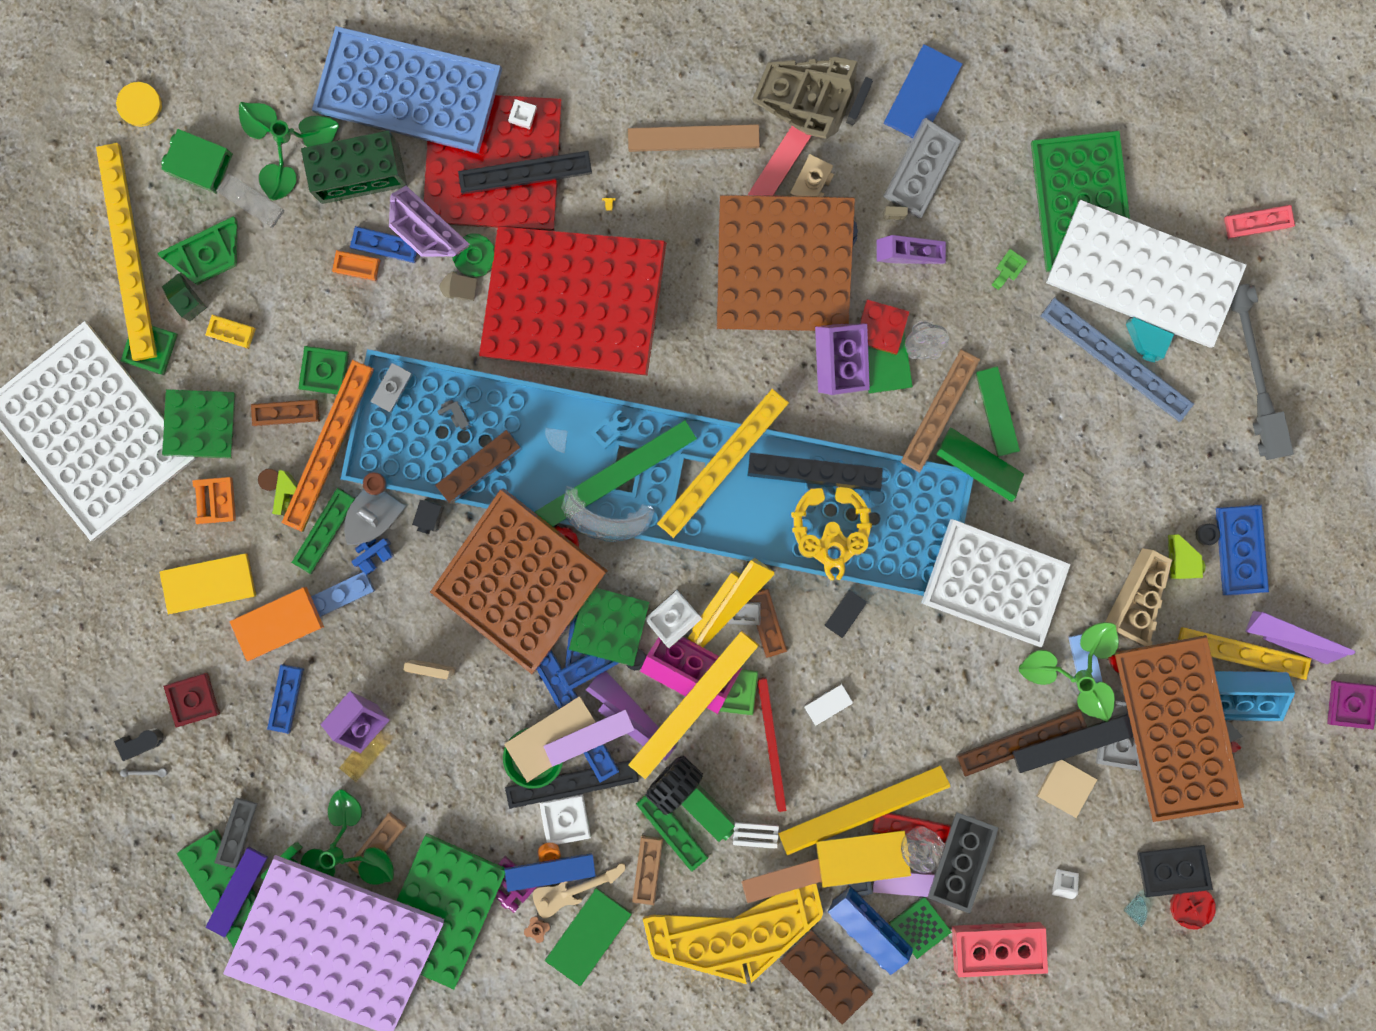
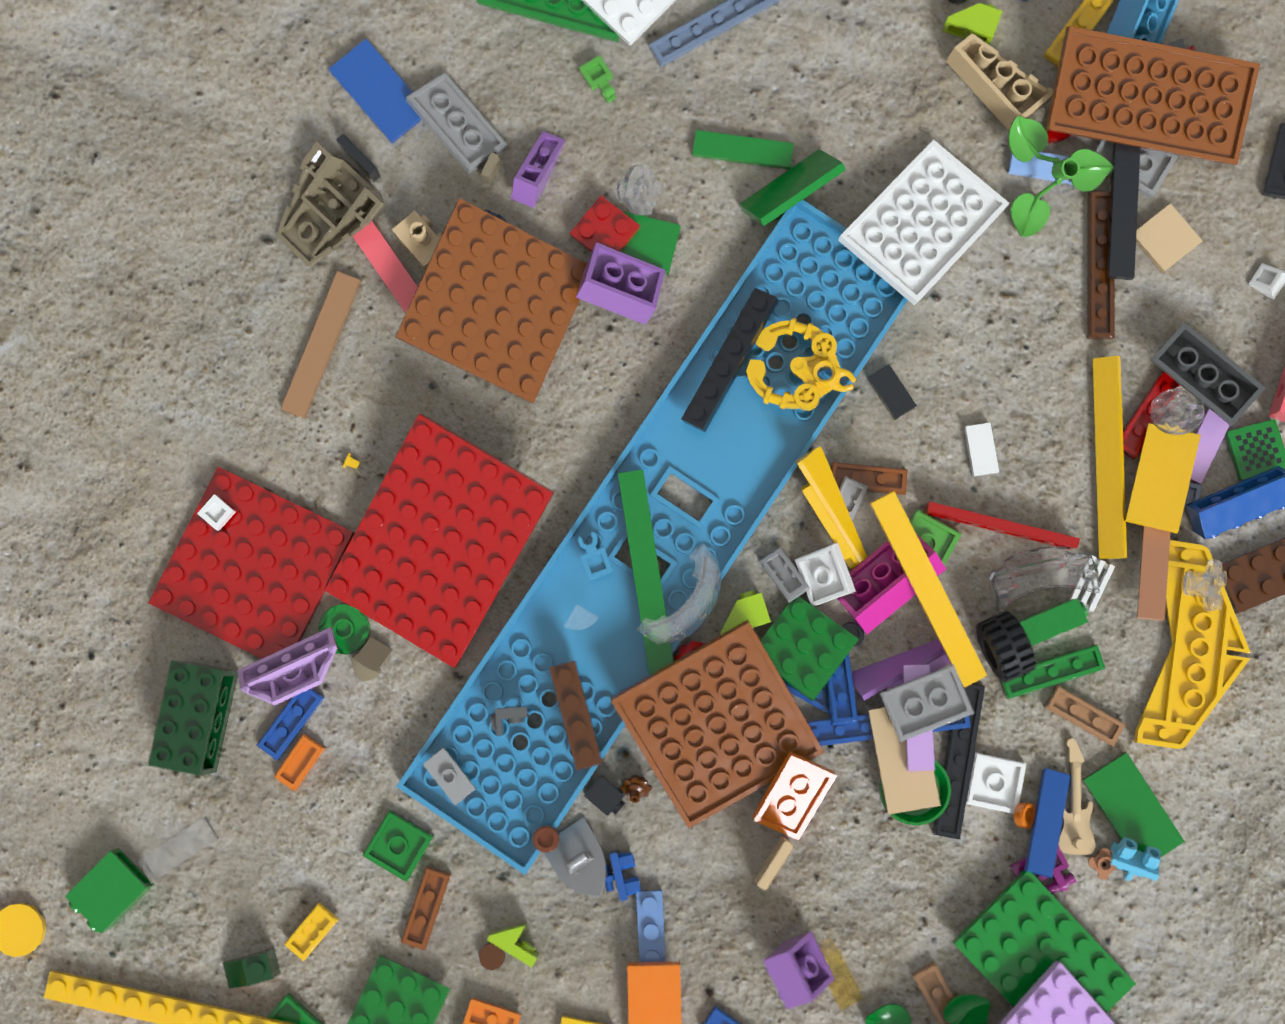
camera: 60 degrees left, 5 degrees down
green wing [158,216,238,285] -> none
green plant [239,102,339,200] -> none
orange tile [281,359,374,532] -> none
green tile [291,488,356,574] -> none
medium blue plate [312,26,502,153] -> none
black tile [458,151,592,195] -> none
yellow tile [657,389,789,538] -> none
medium nougat tile [900,349,980,473] -> none
none -> reddish brown plant [621,775,652,803]
none -> lime slope [719,590,771,635]
none -> plate [752,752,837,840]
none -> light grey plate [760,547,810,603]
none -> light grey tile [880,664,974,742]
none -> clear windscreen [989,546,1100,614]
none -> medium azure hips [1110,837,1161,881]
none -> clear plate [1182,559,1227,611]

